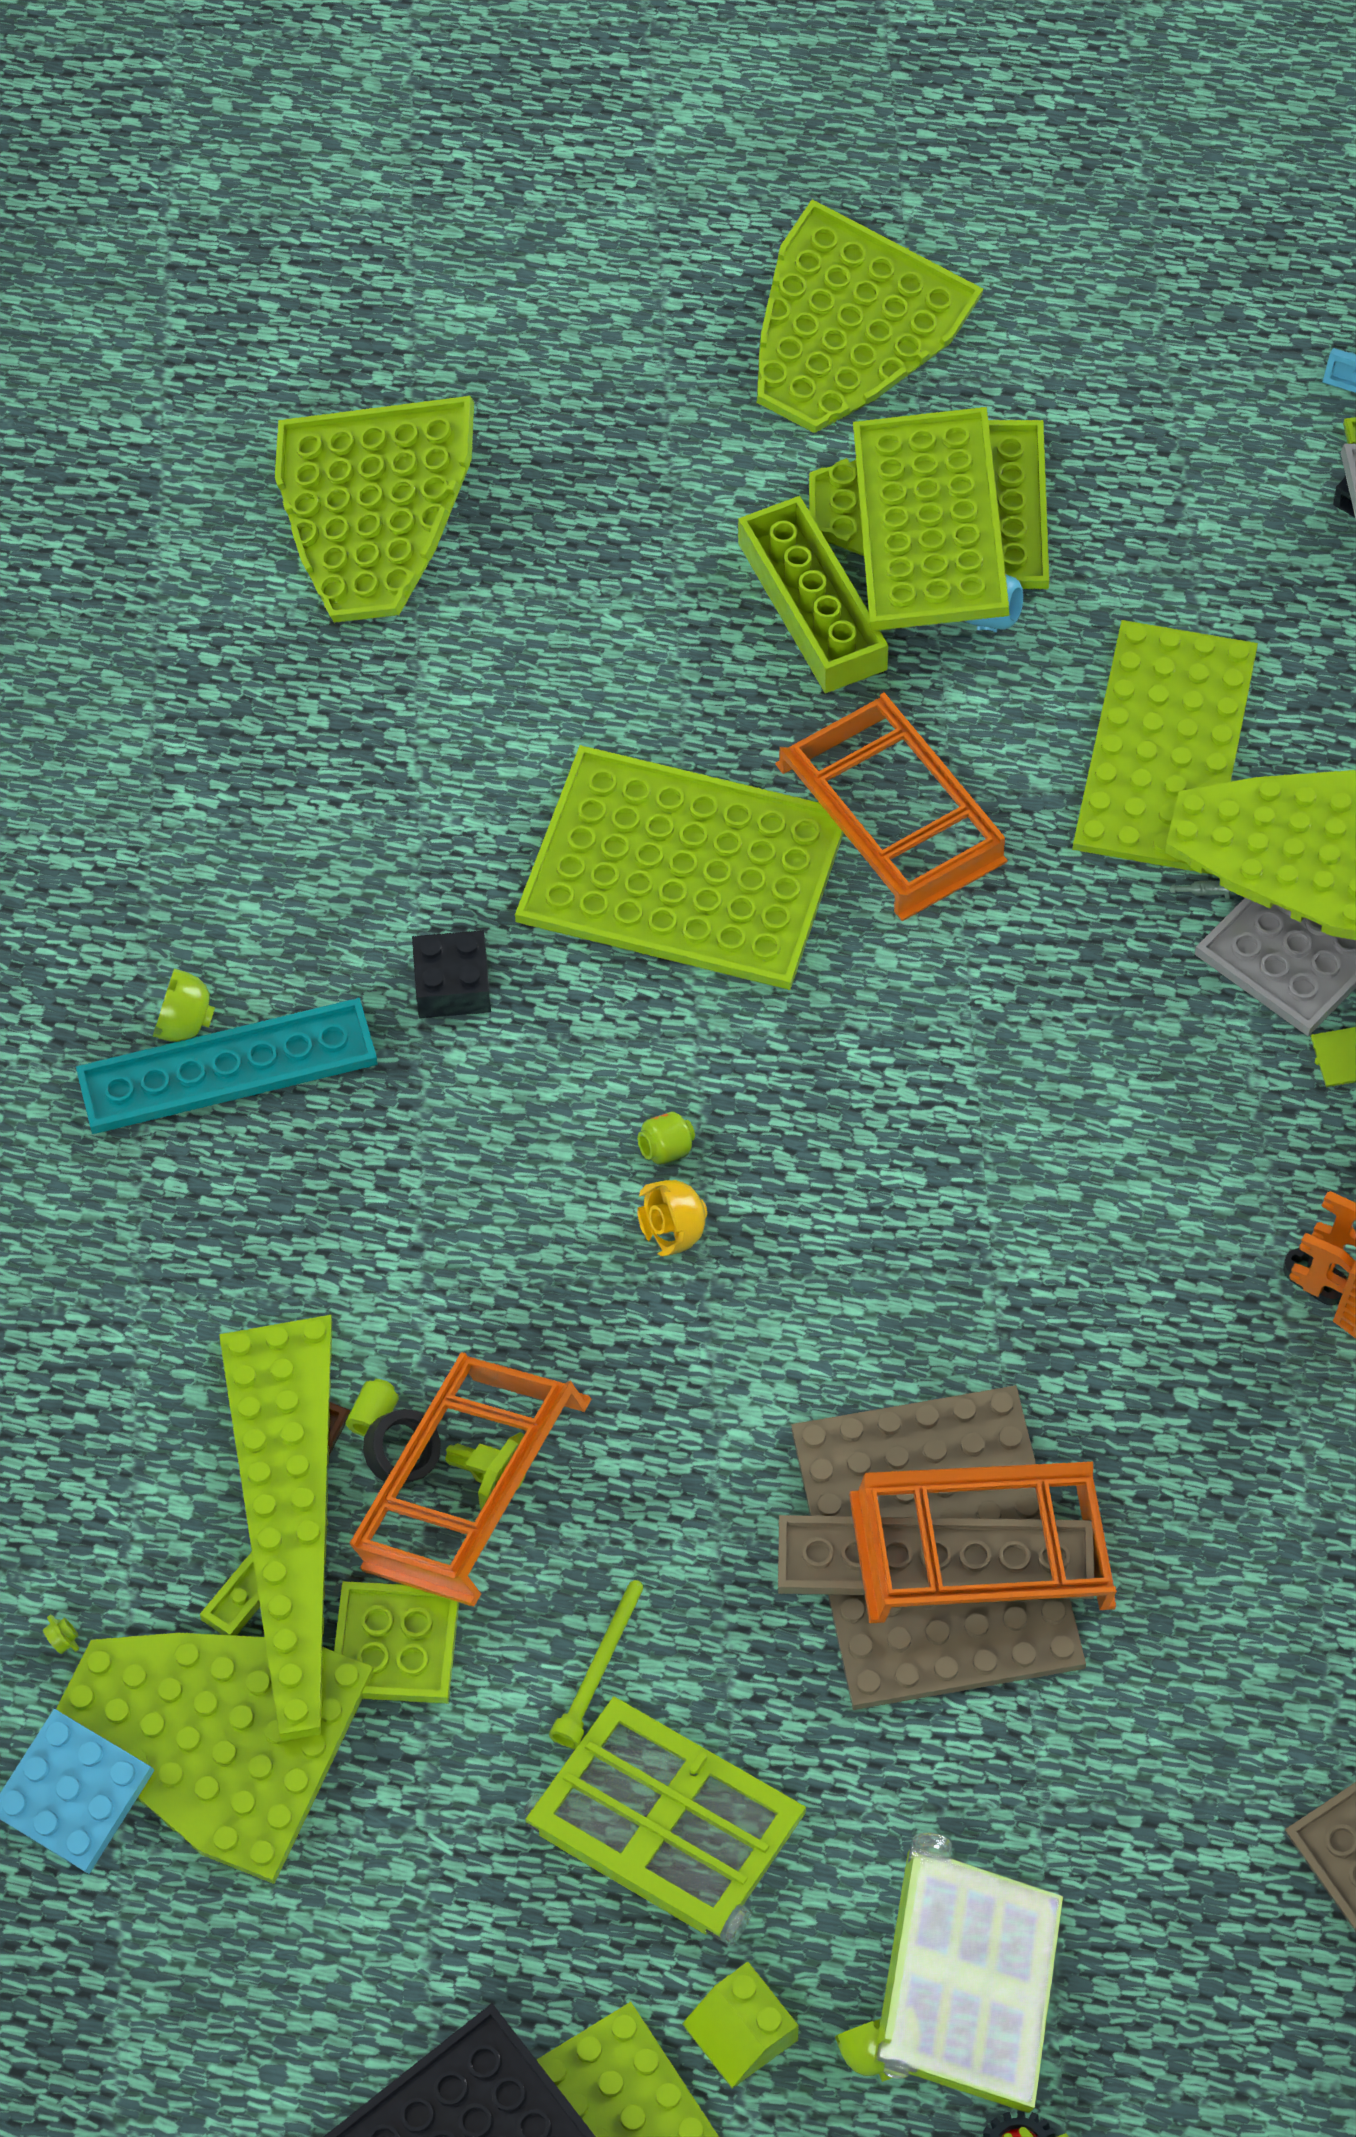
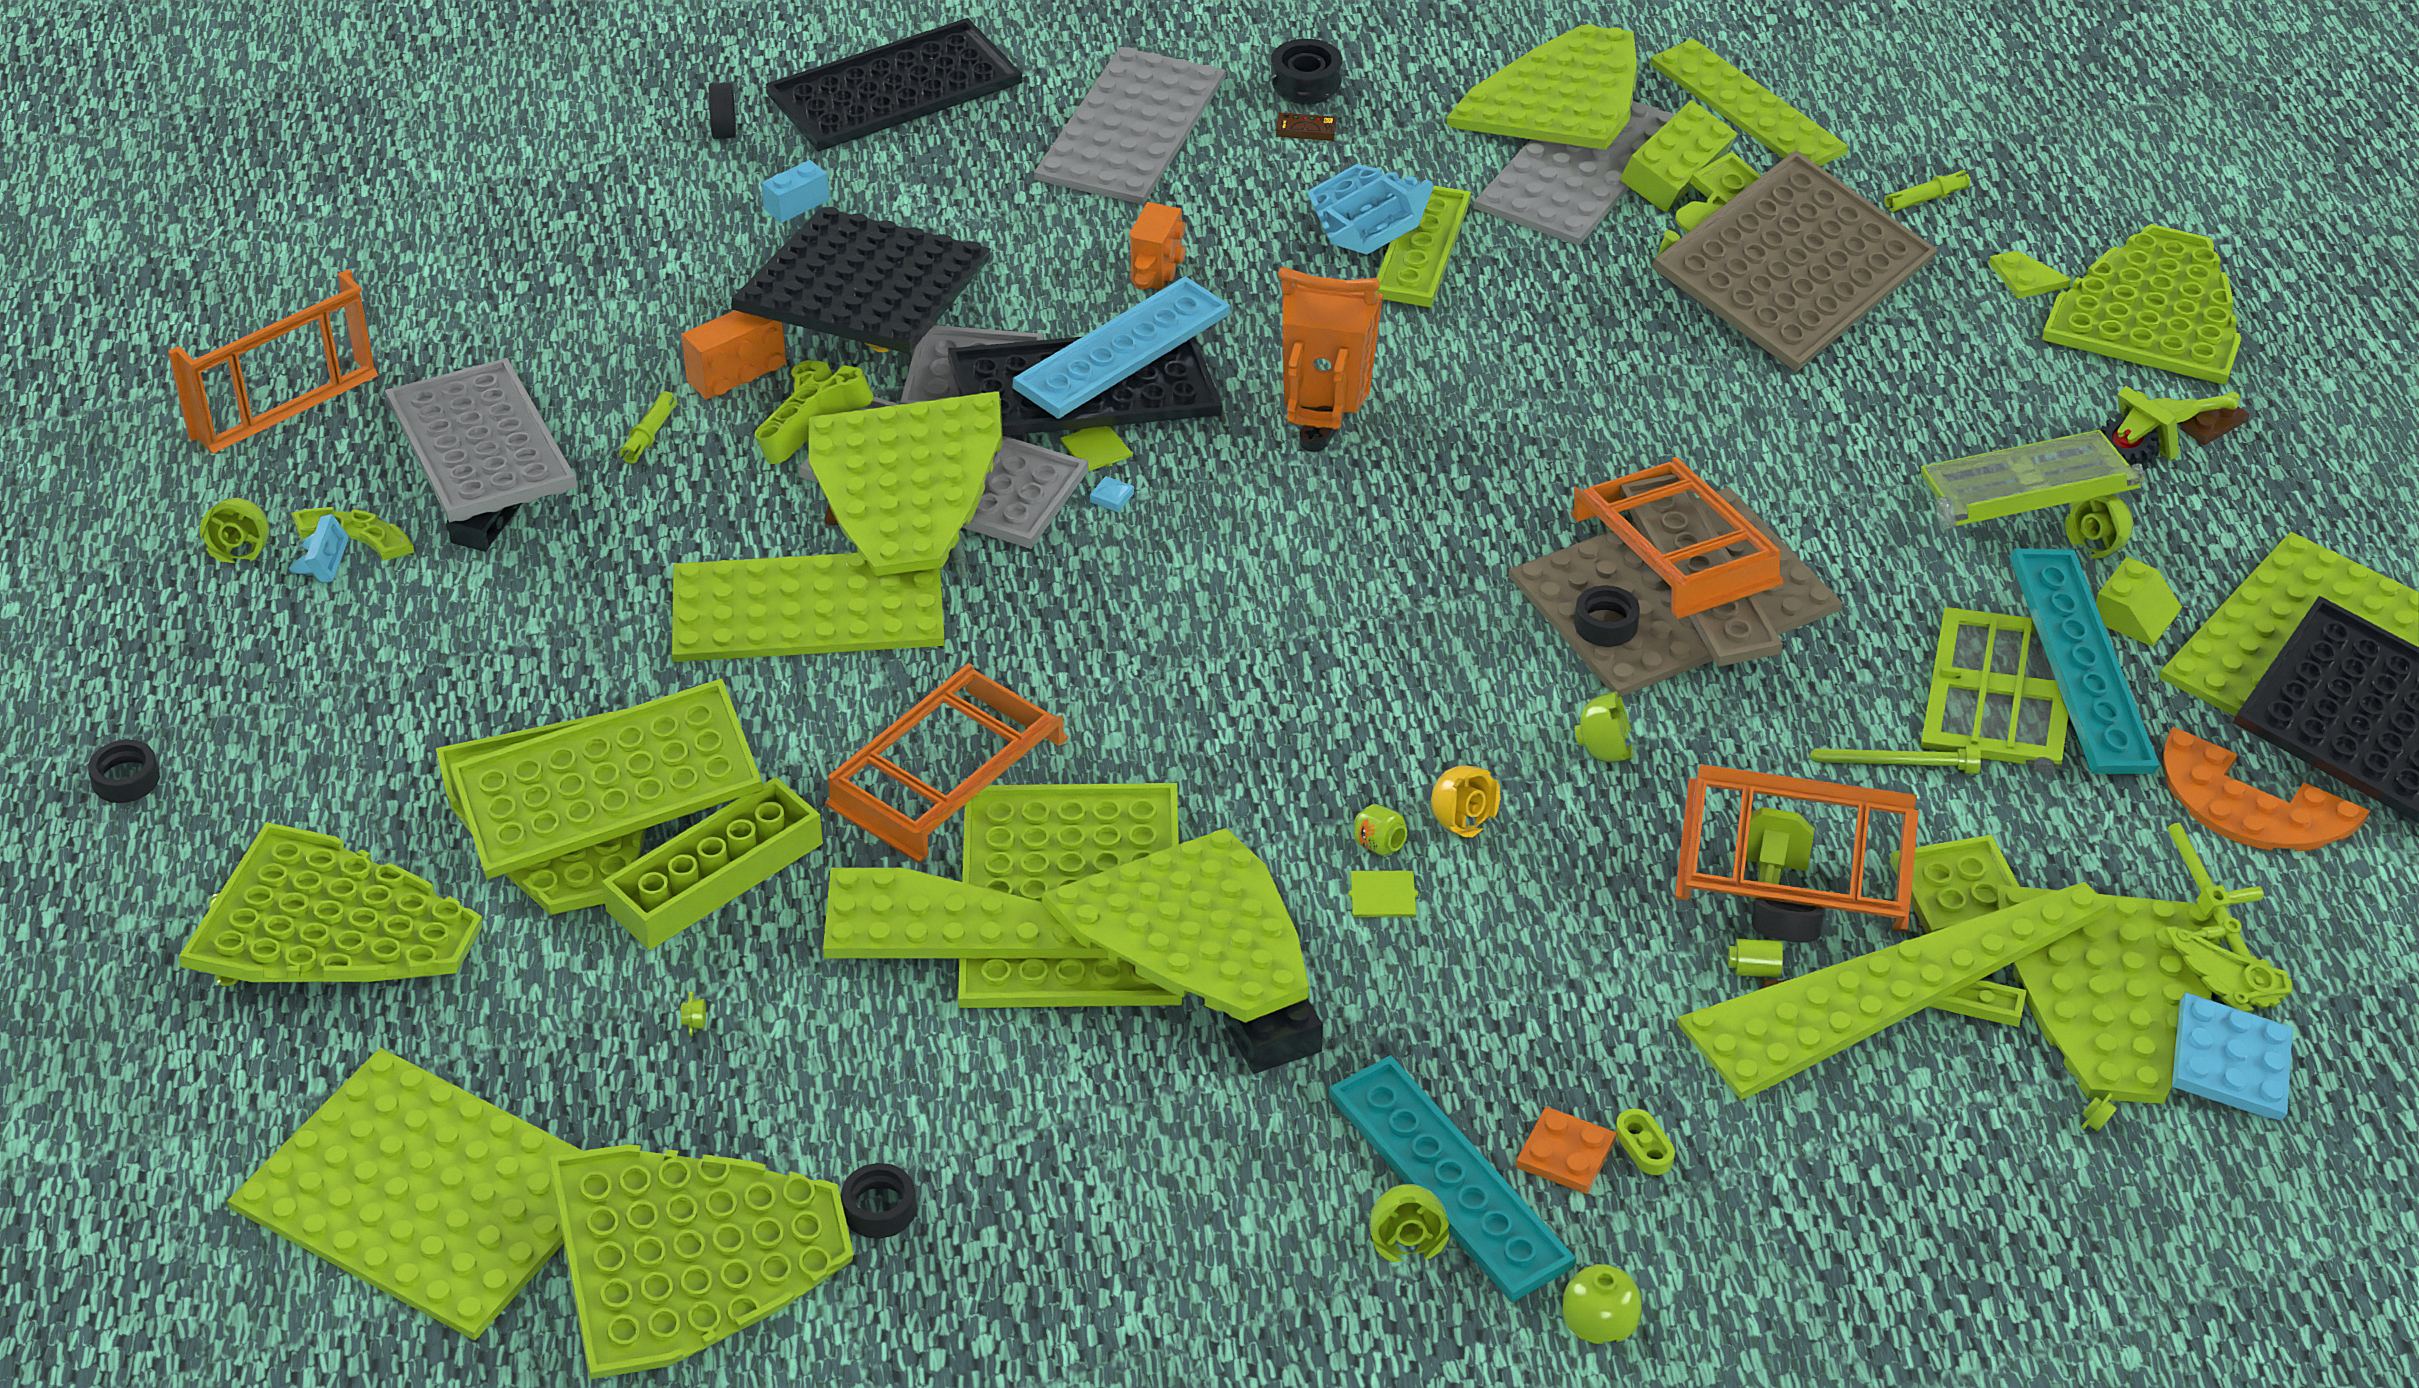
camera: 110 degrees left, 15 degrees down
none -> black tyre [88,739,160,803]
none -> lime plate [227,1047,583,1341]
none -> lime plate [681,991,706,1036]
none -> lime wing [823,868,1108,958]
none -> black tyre [841,1163,917,1239]
none -> lime wing [1042,828,1309,1022]
none -> medium azure tile [1090,476,1134,512]
none -> lime piece [1348,871,1418,917]
none -> orange plate [1516,1106,1617,1194]
none -> lime cylinder [1562,1264,1642,1344]
none -> black tyre [1574,585,1640,647]
none -> lime cylinder [1575,691,1634,763]
none -> lime plate [1615,1108,1675,1175]
none -> teal plate [2009,548,2160,774]
none -> orange plate [2162,727,2370,851]
none -> lime bar [2164,823,2293,1014]

